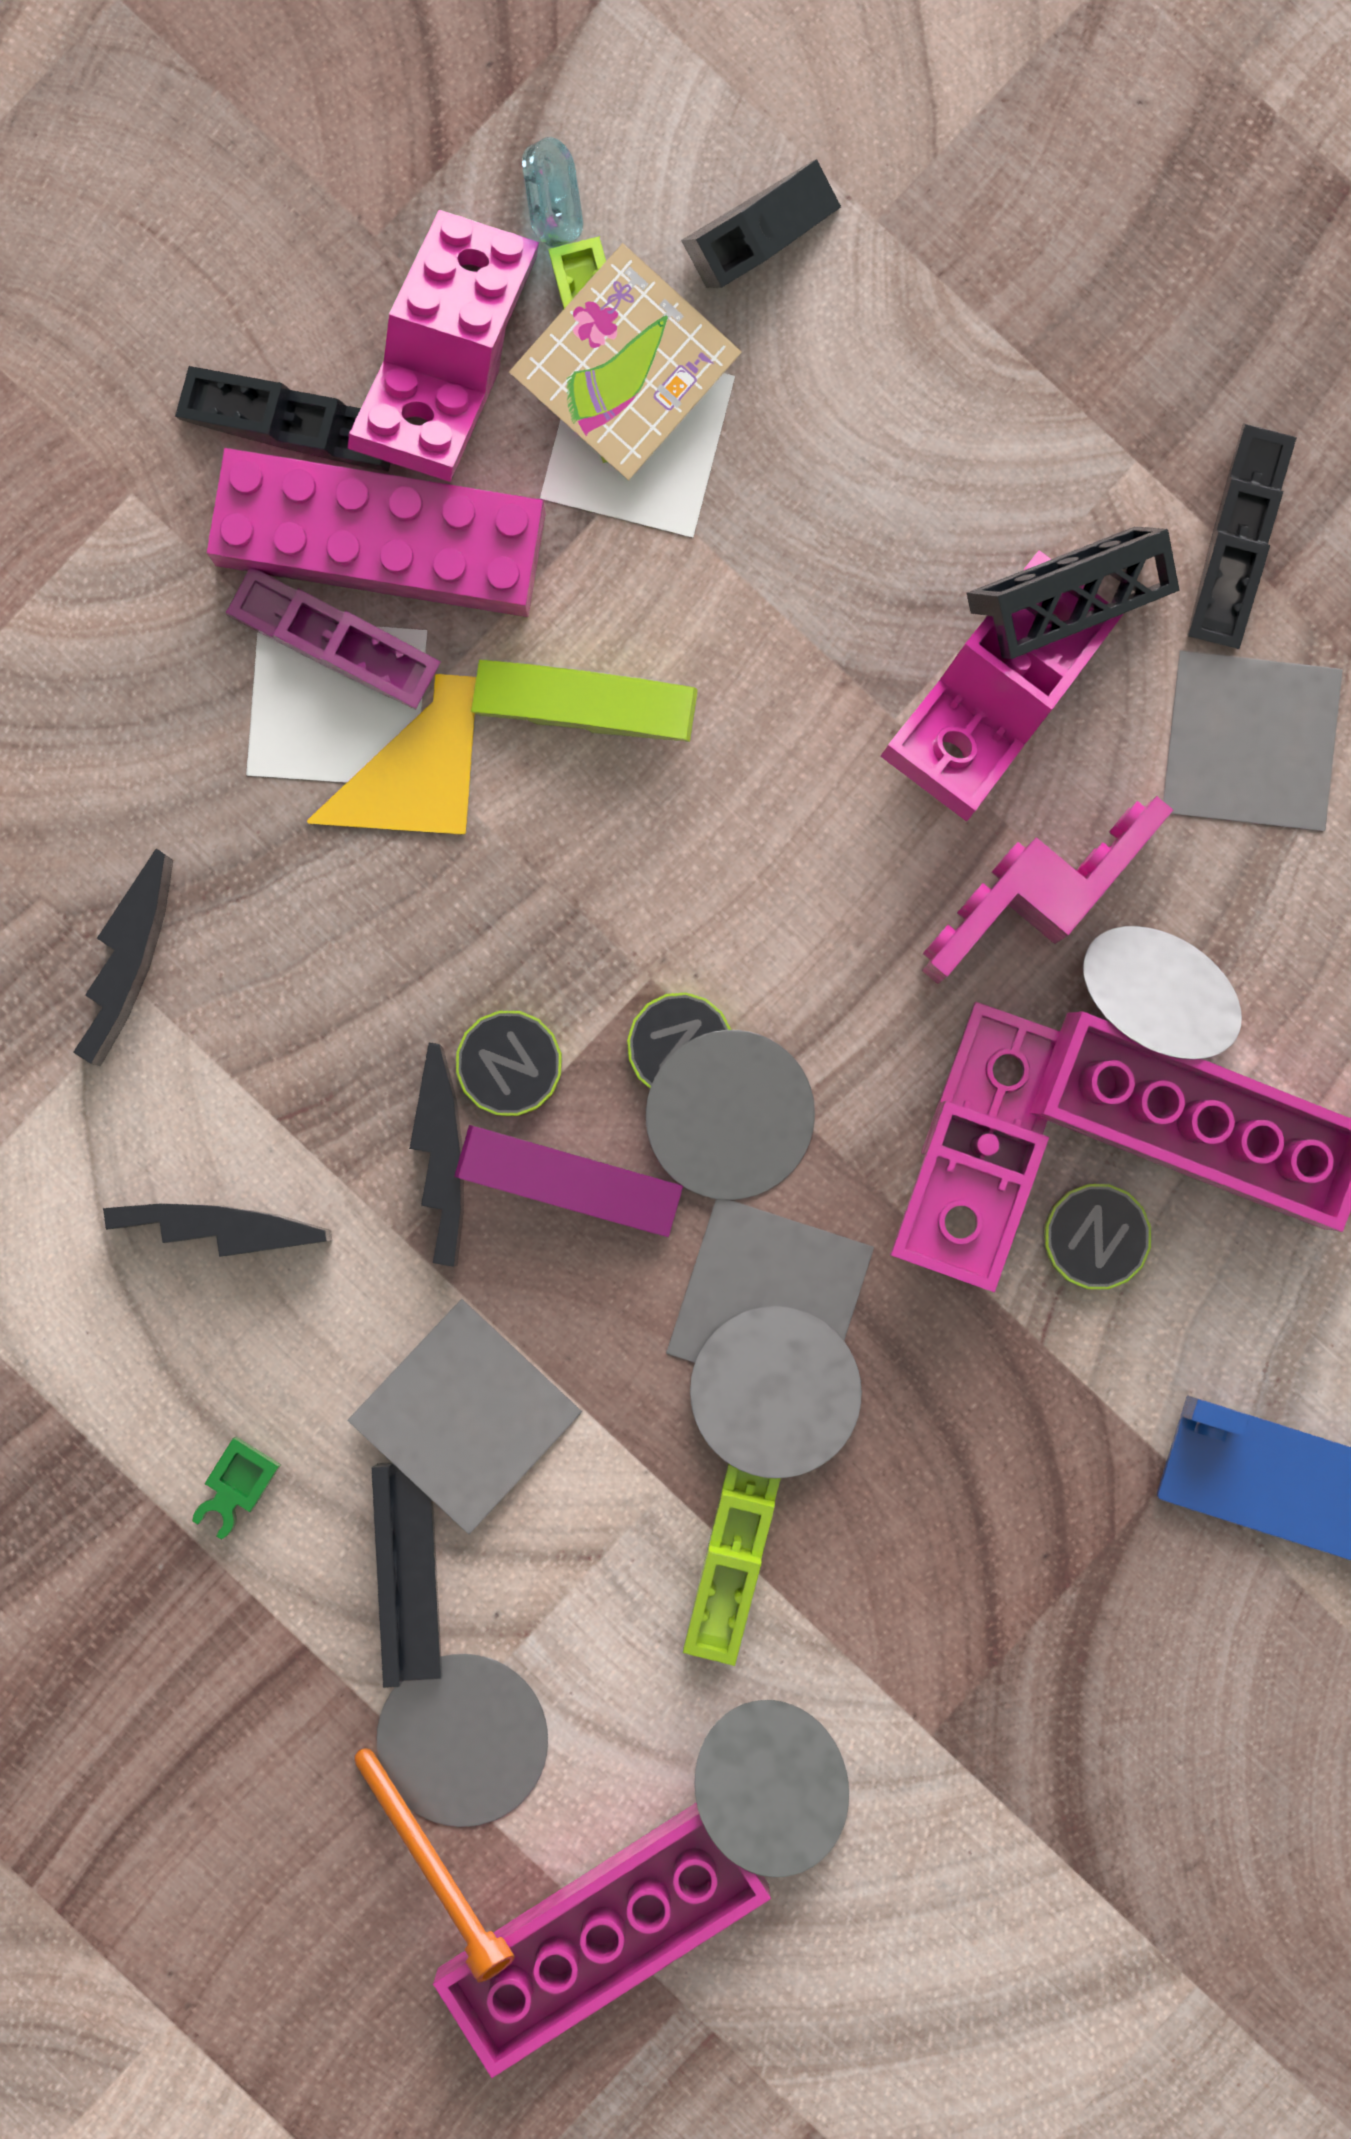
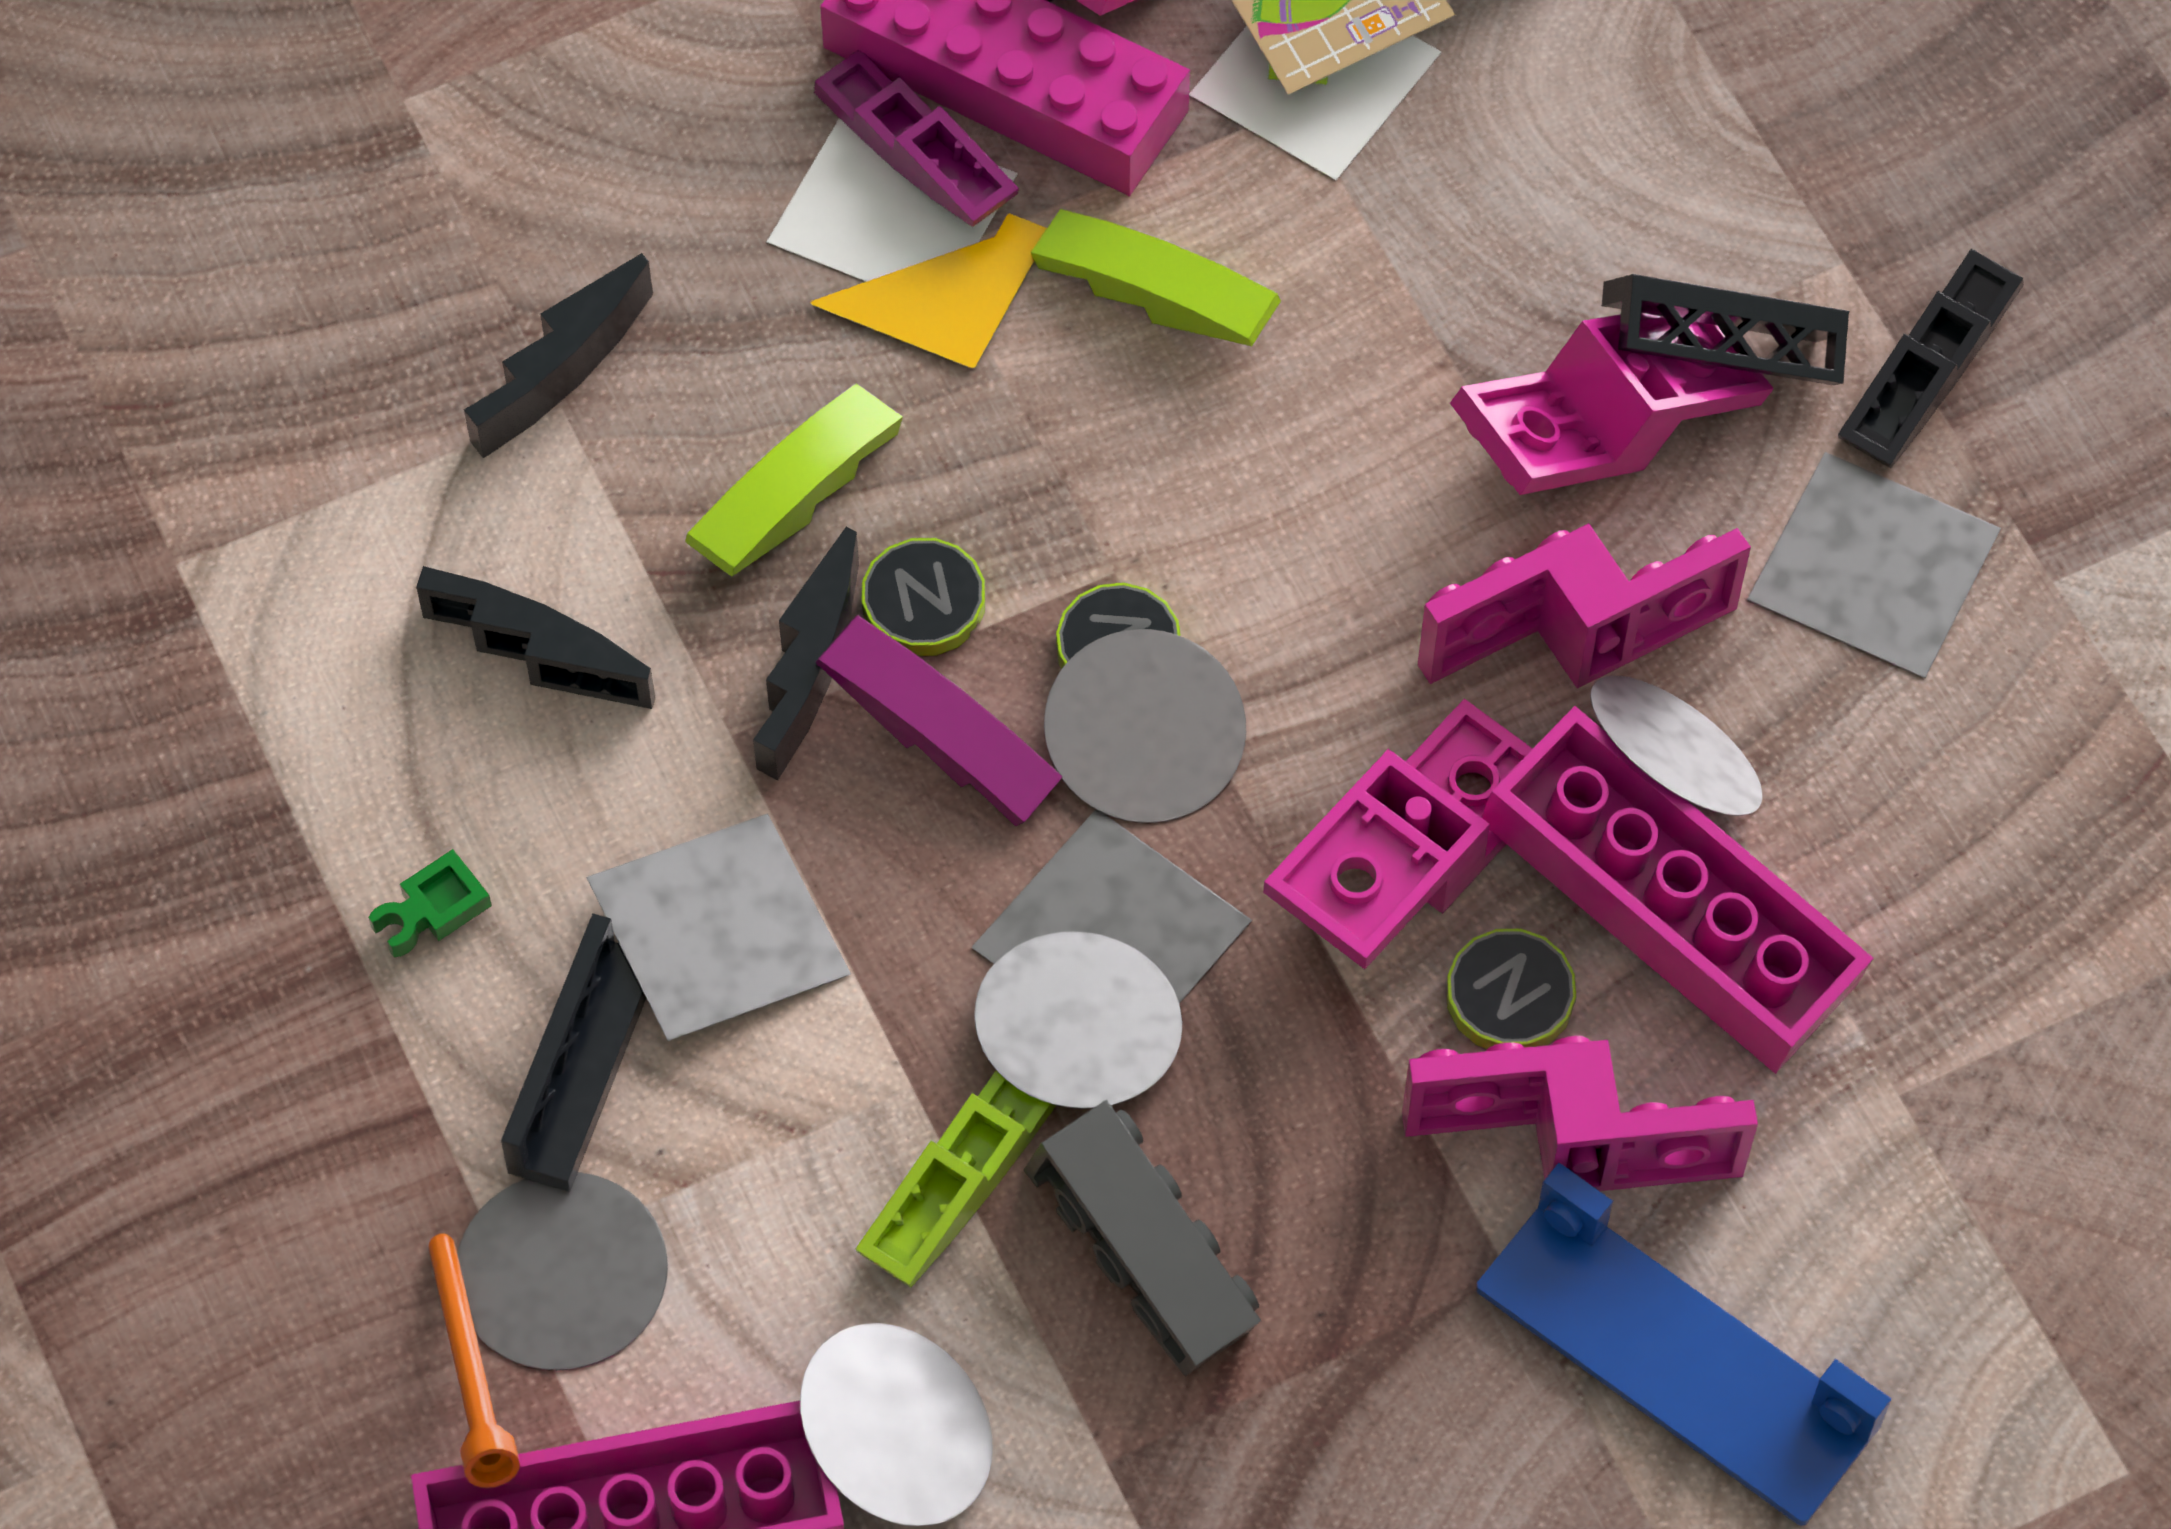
camera: 25 degrees right, 25 degrees down
none -> lime slope [685,383,903,577]
none -> dark grey wedge [1023,1099,1261,1377]
none -> dark pink bracket [1402,1036,1758,1191]

